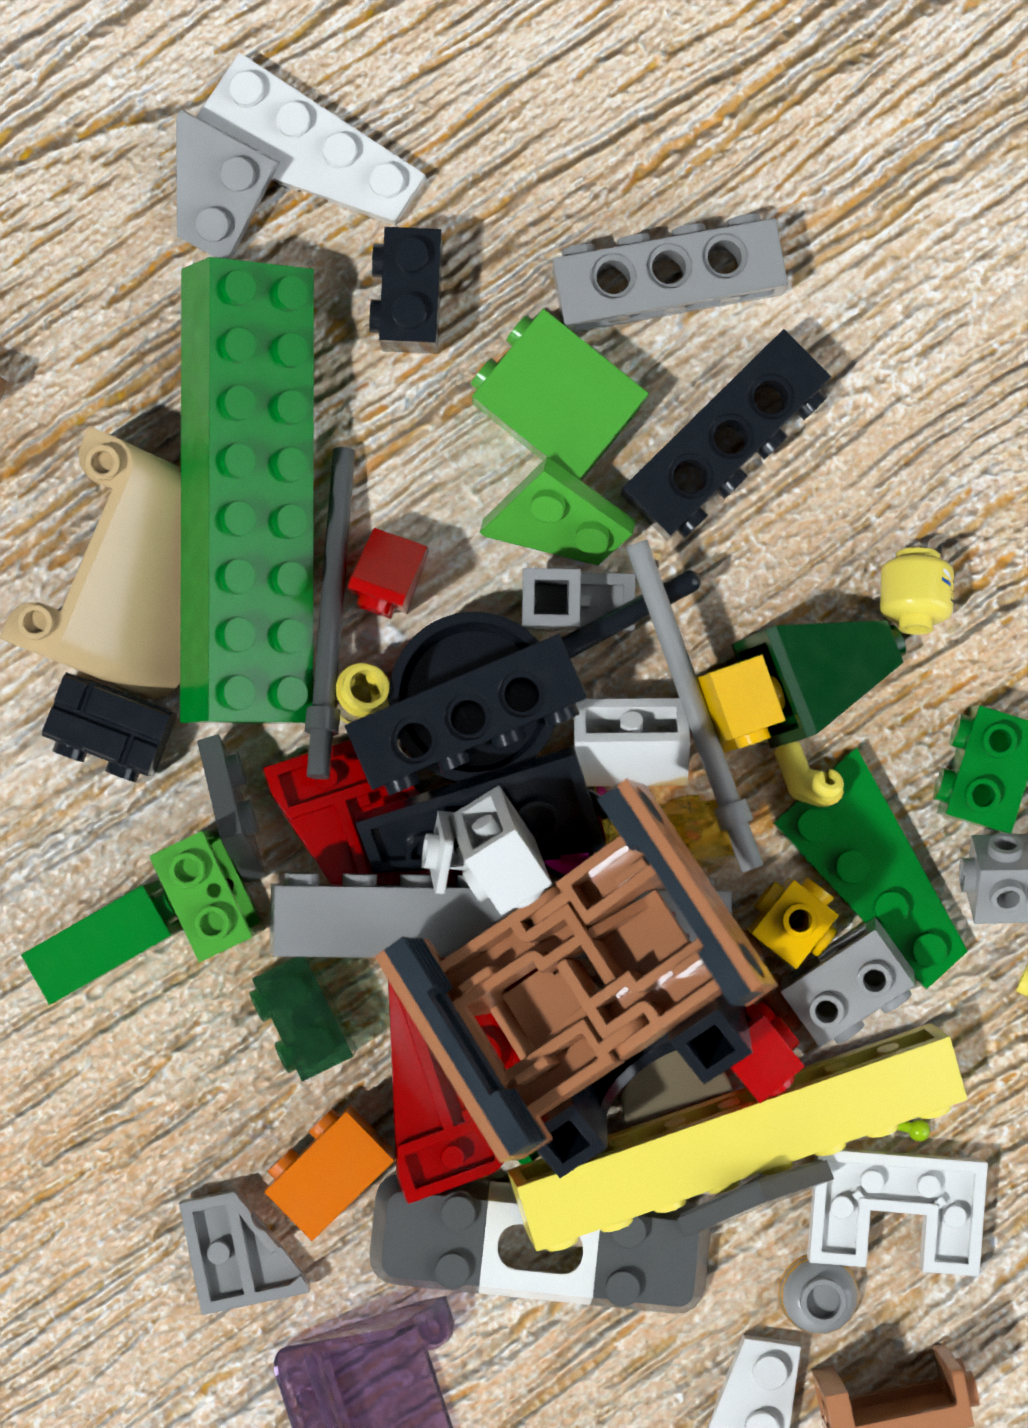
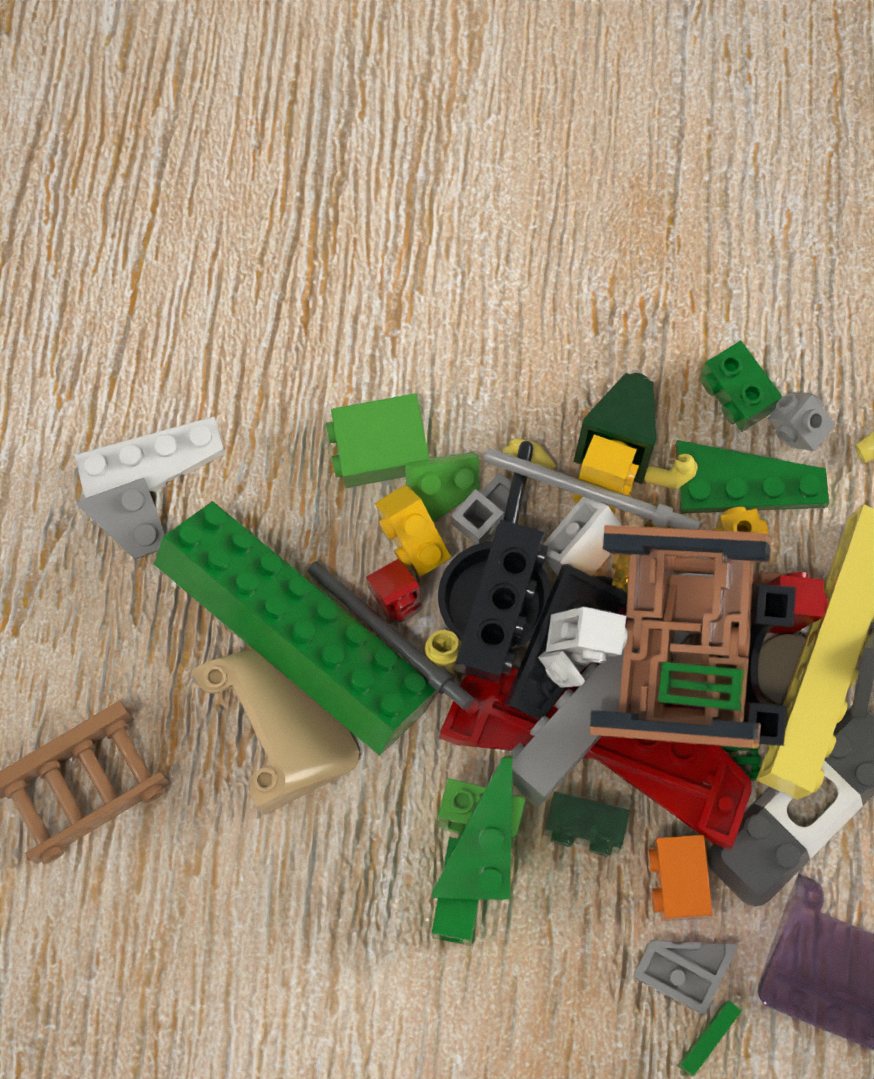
camera: 45 degrees left, 15 degrees down
black brick [41,672,178,783] -> none
dark grey wing [197,734,266,883] -> none
black brick [369,227,443,354] -> none
light grey brick [552,213,788,333] -> none
black brick [620,329,831,541] -> none
light grey brick [780,917,915,1047] -> none
light yellow head [880,547,954,635] -> none
none -> yellow brick [374,484,451,577]
none -> green wing [432,755,513,900]
none -> light yellow arm [502,438,557,470]
none -> green tile [658,662,745,711]
none -> green tile [677,1001,742,1076]

